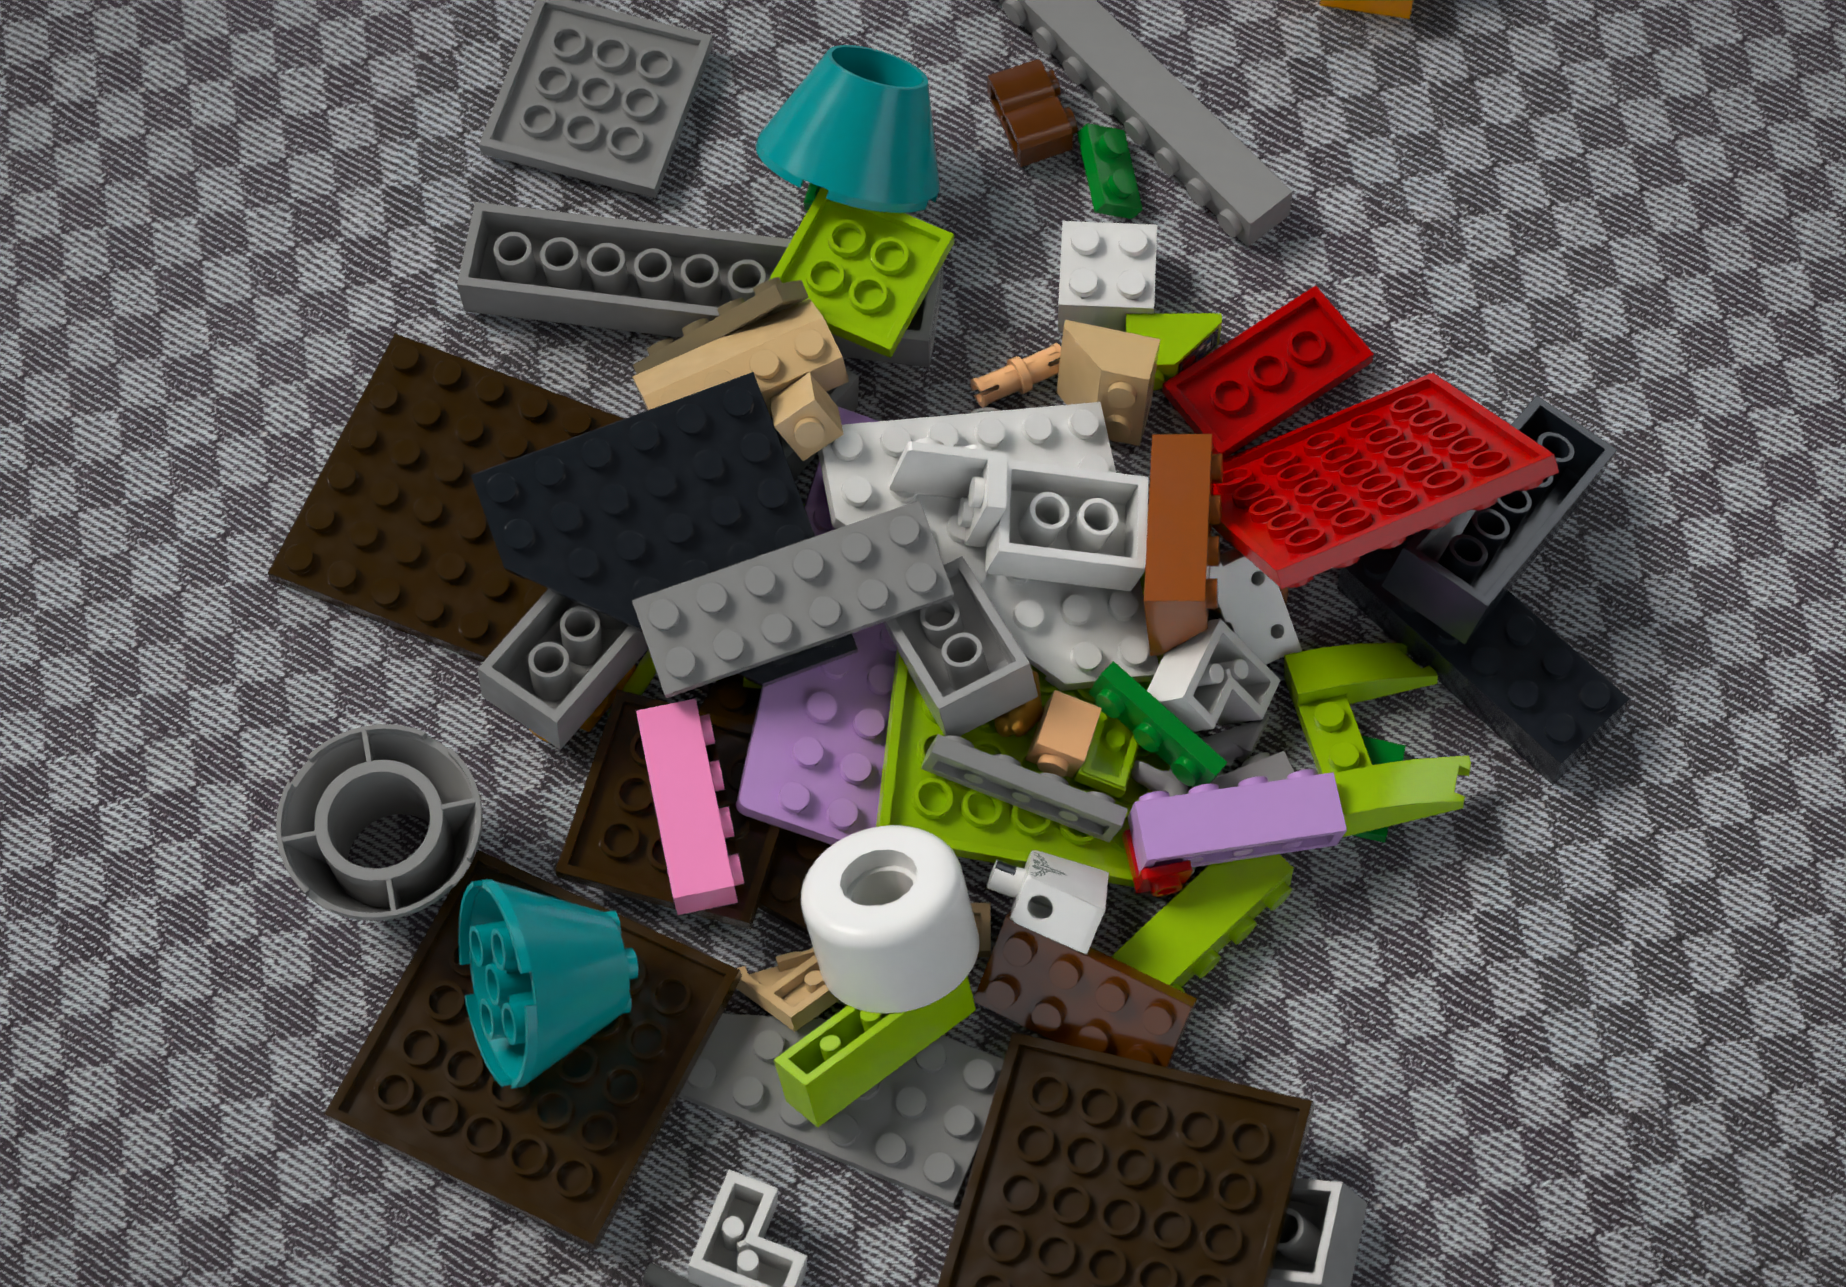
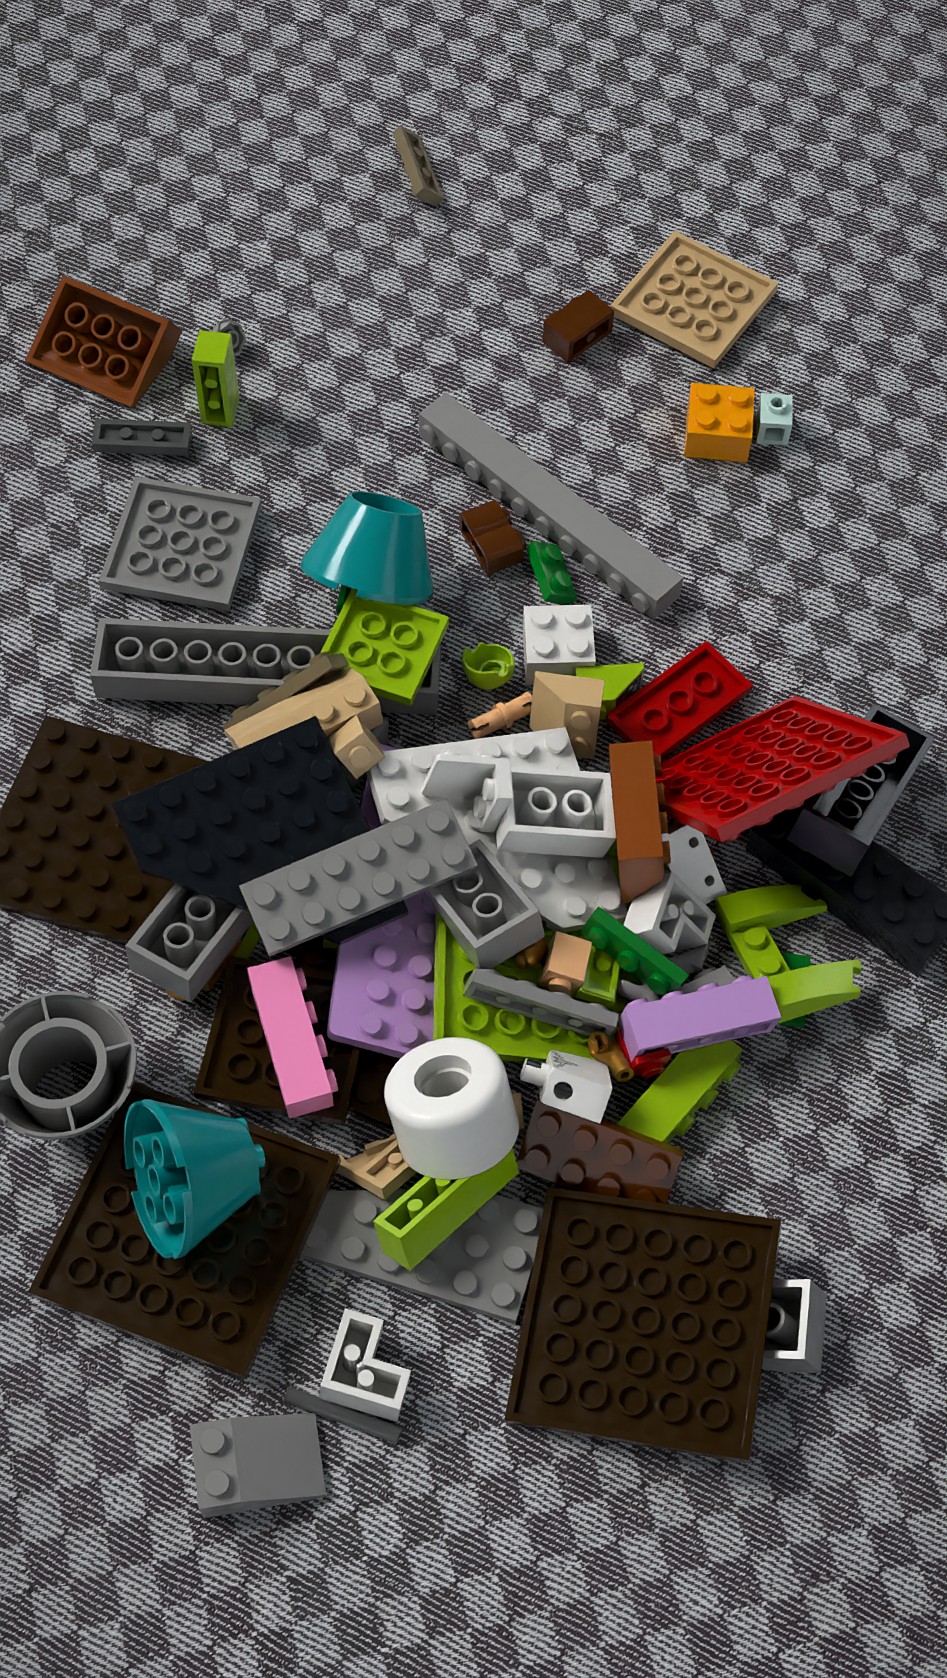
camera: 10 degrees left, 5 degrees down
none -> lime hair [461,642,515,690]
none -> pearl gold arm [587,1031,634,1082]

